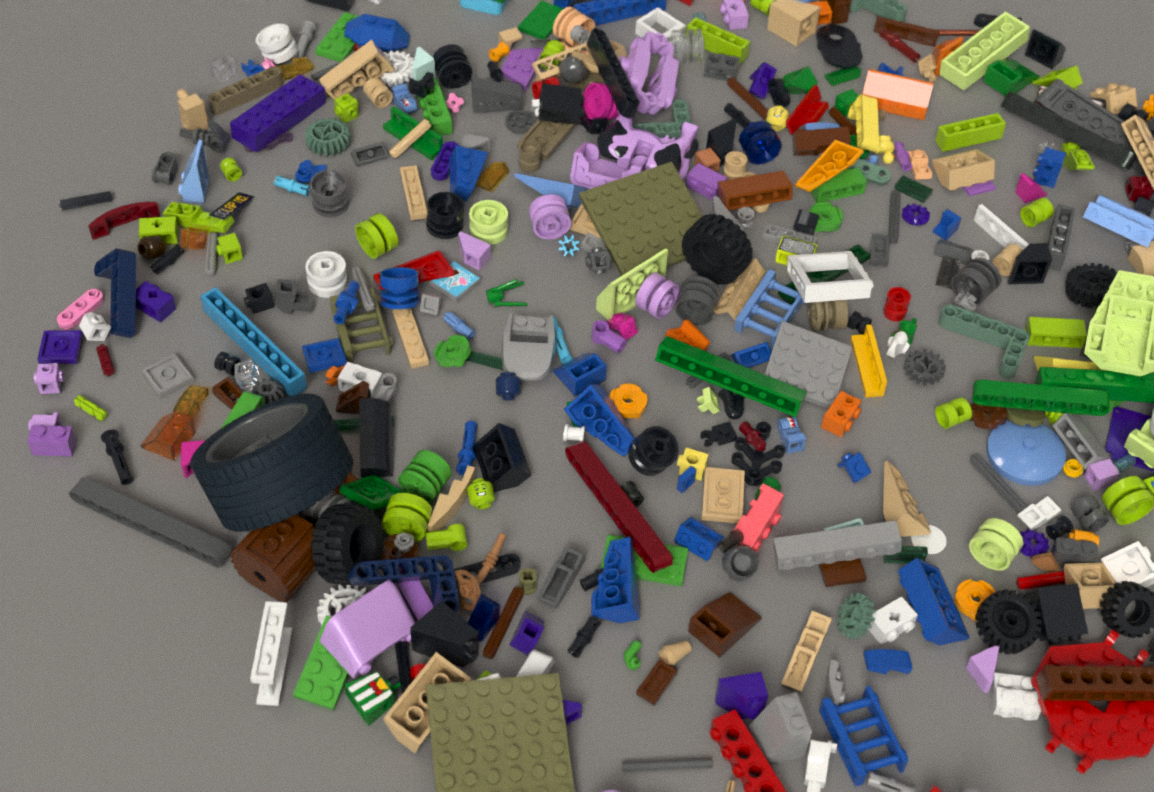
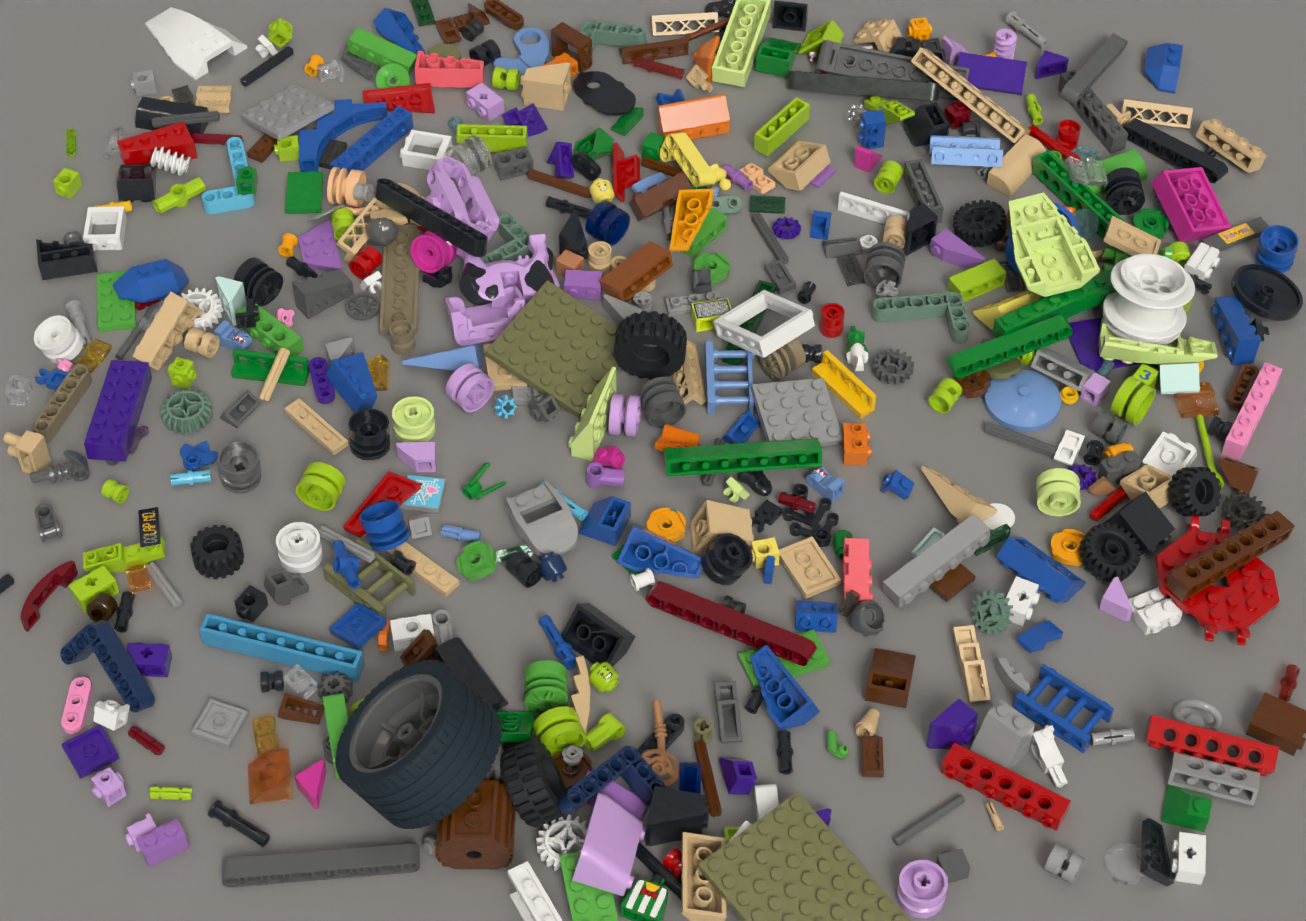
camera: 30 degrees left, 0 degrees up
light blue slope [179,140,210,203] -> none
lime brick [216,233,243,264] -> none
tan panel [499,27,522,51] -> none
black brick [539,83,584,125] -> none
none -> black tyre [190,525,244,579]
none -> black bush [389,551,416,576]
none -> dark purple slope [502,103,548,137]
none -> black wheel [506,550,542,588]
none -> tan fence [651,12,719,36]
none -> tan slope [690,500,754,555]
none -> black pin [797,281,816,304]
none -> black slope [903,102,949,147]
none -> medium lavender slope [930,228,985,269]

